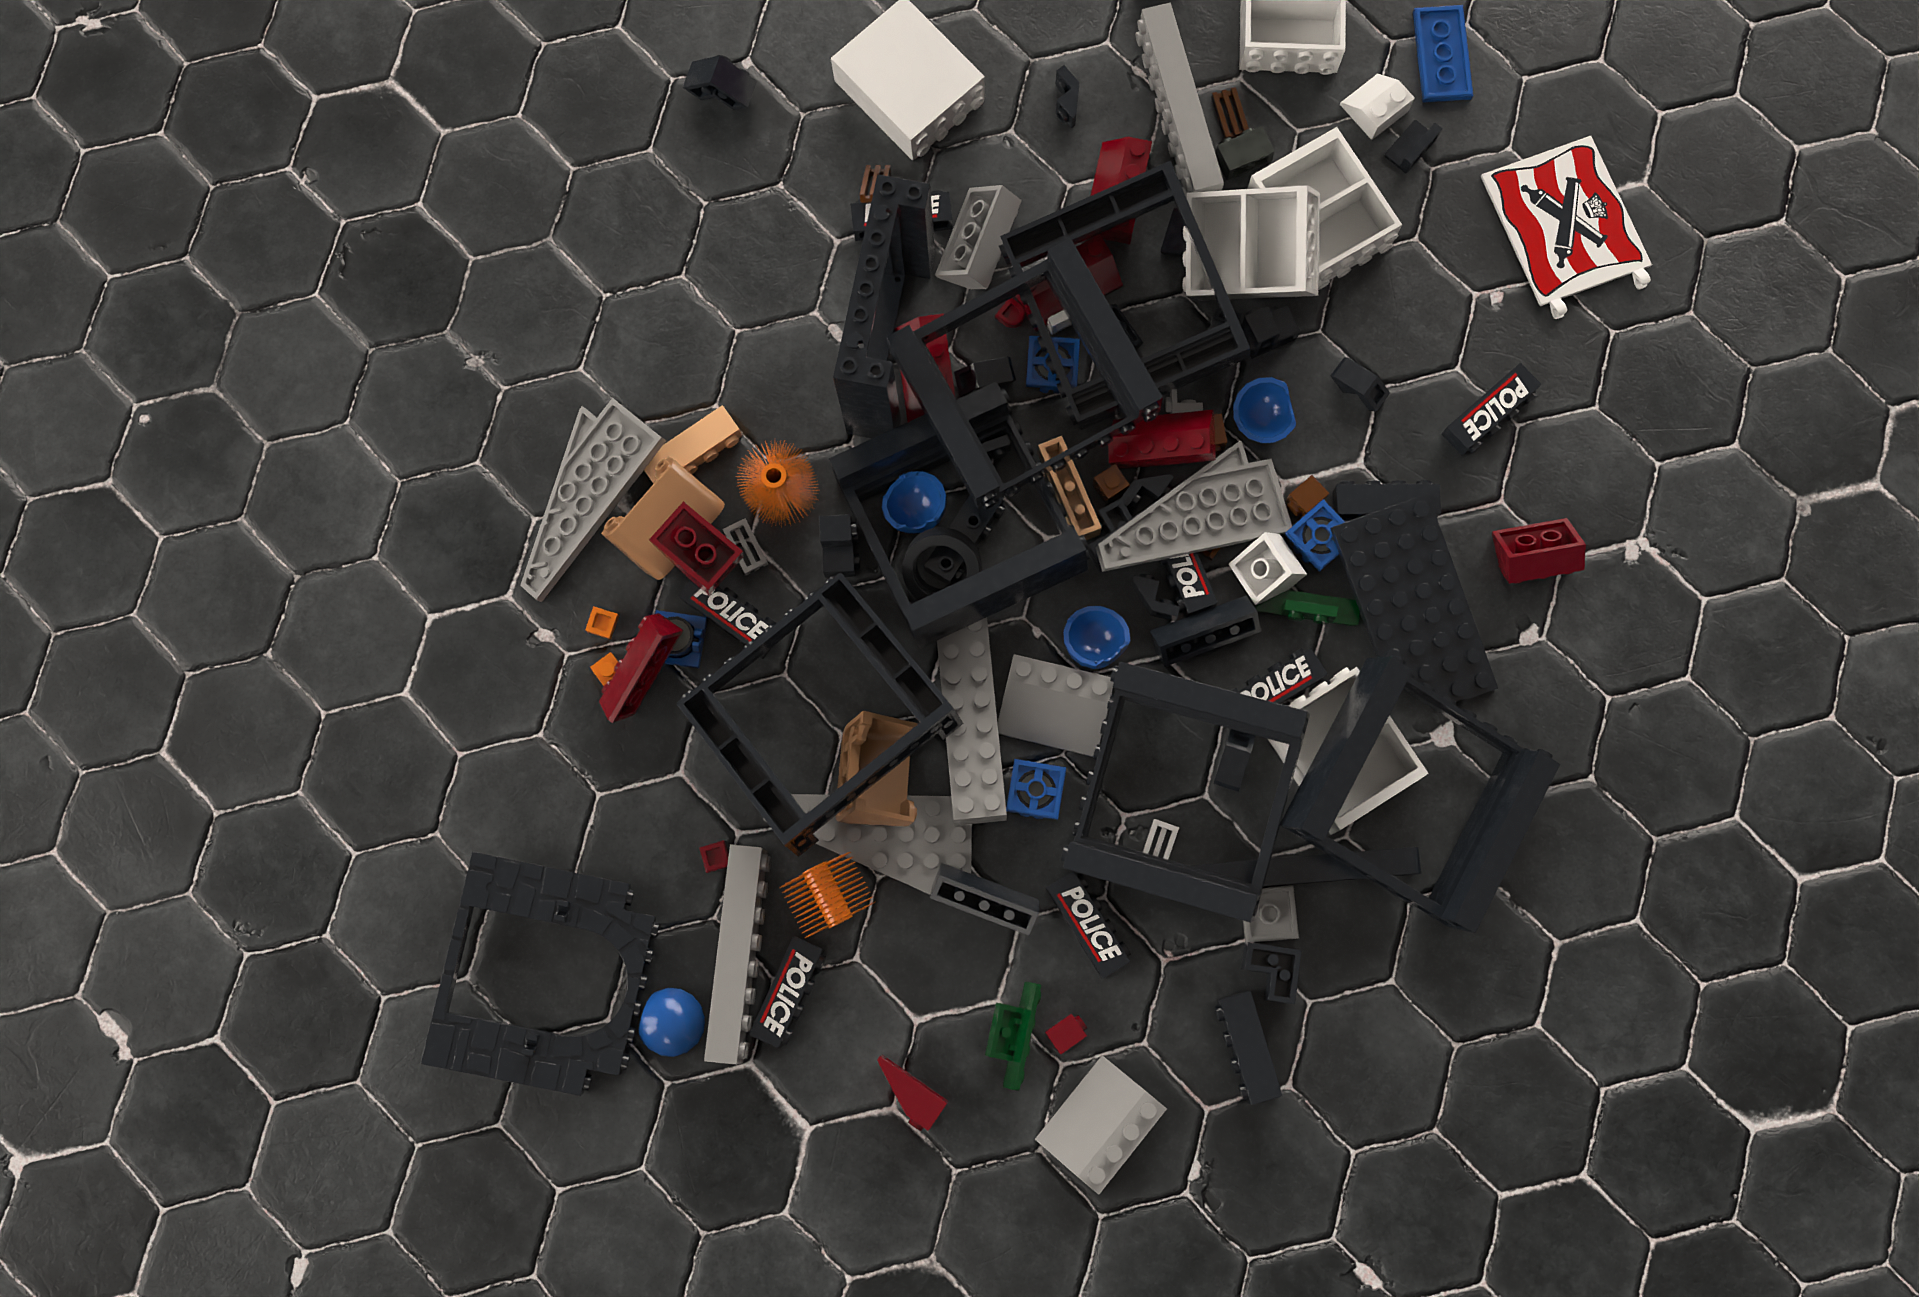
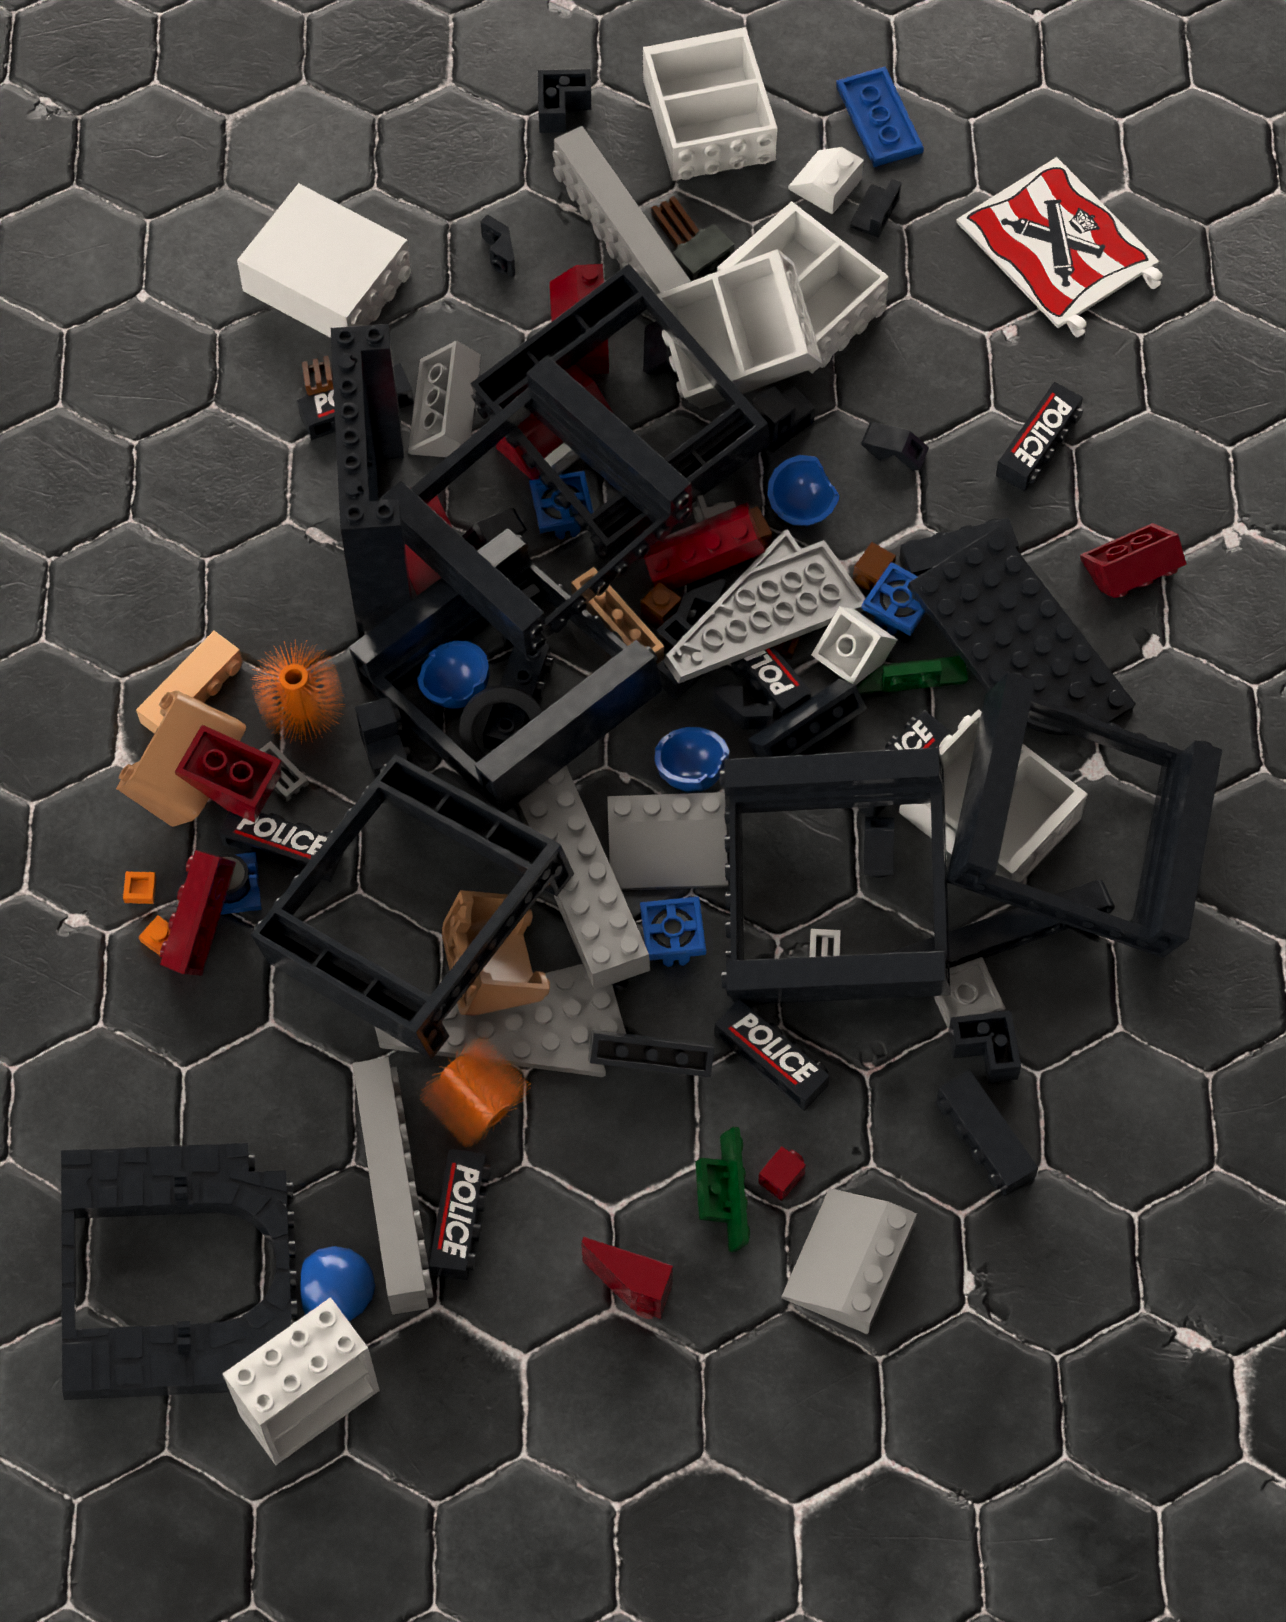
camera: 20 degrees left, 15 degrees down
light grey wing [520,398,666,602] -> none
black brick [683,55,757,110] -> none
dark red tile [699,840,729,873] -> none
dark red tile [995,298,1025,328] -> none
none -> white container [223,1297,380,1465]

